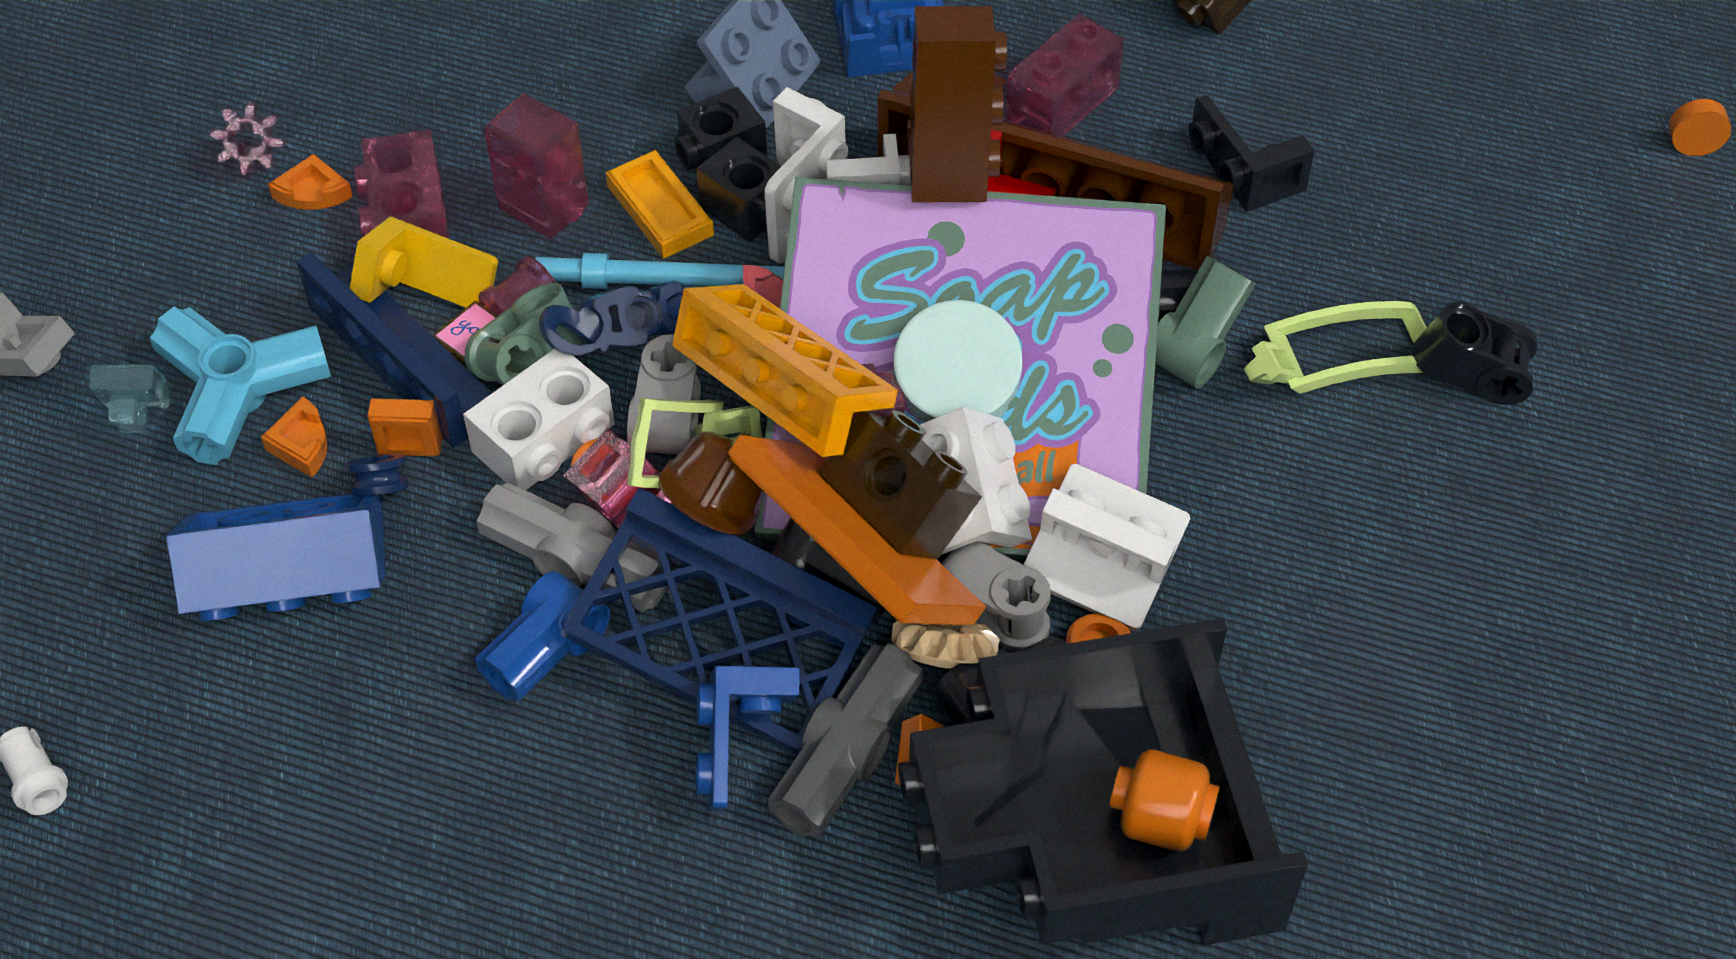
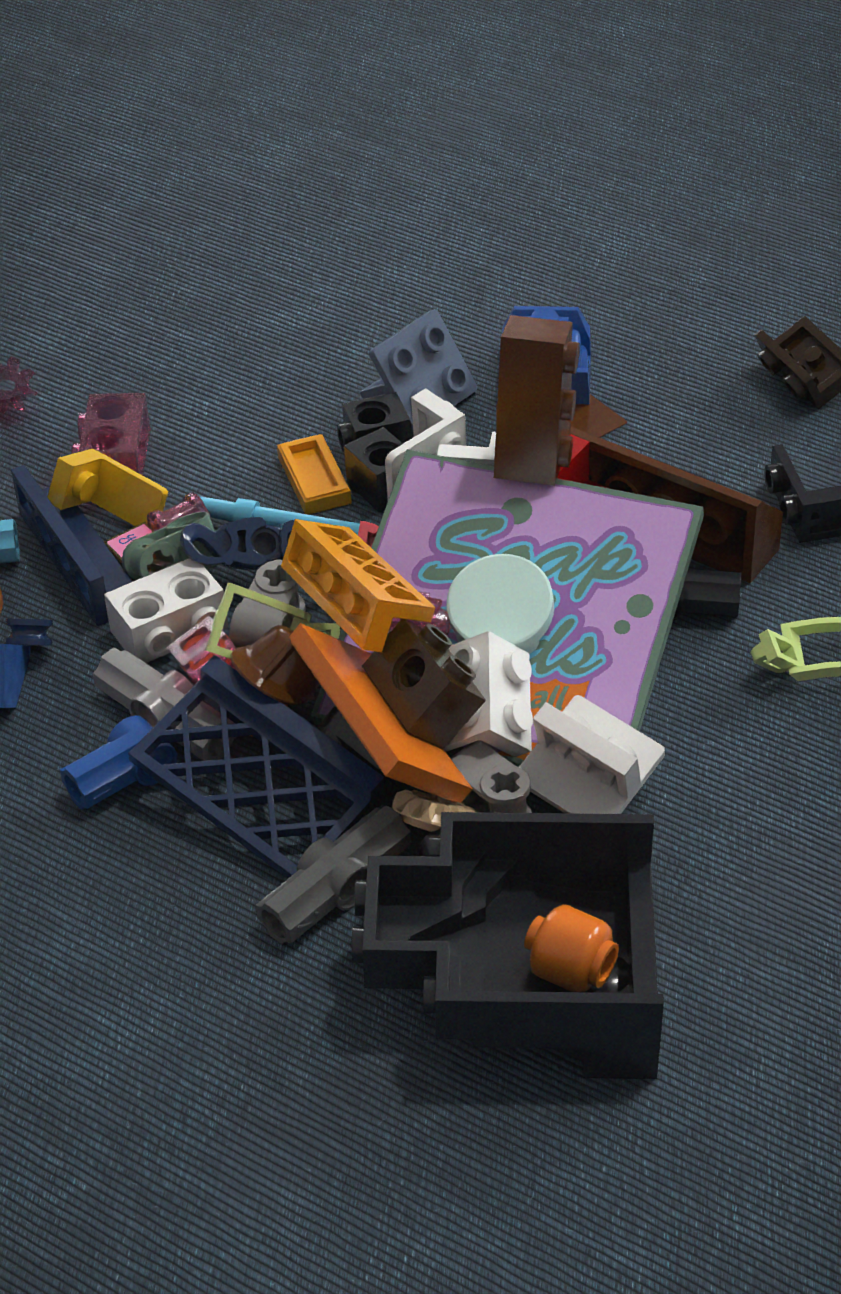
camera: 15 degrees right, 10 degrees down
orange tile [268,154,353,210] -> none
orange tile [367,398,443,456] -> none
clear pink brick [484,93,589,239] -> none
blue bracket [695,666,799,811] -> none
clear pink brick [1006,13,1124,137] -> none
sand green piece [1155,256,1256,389] -> none

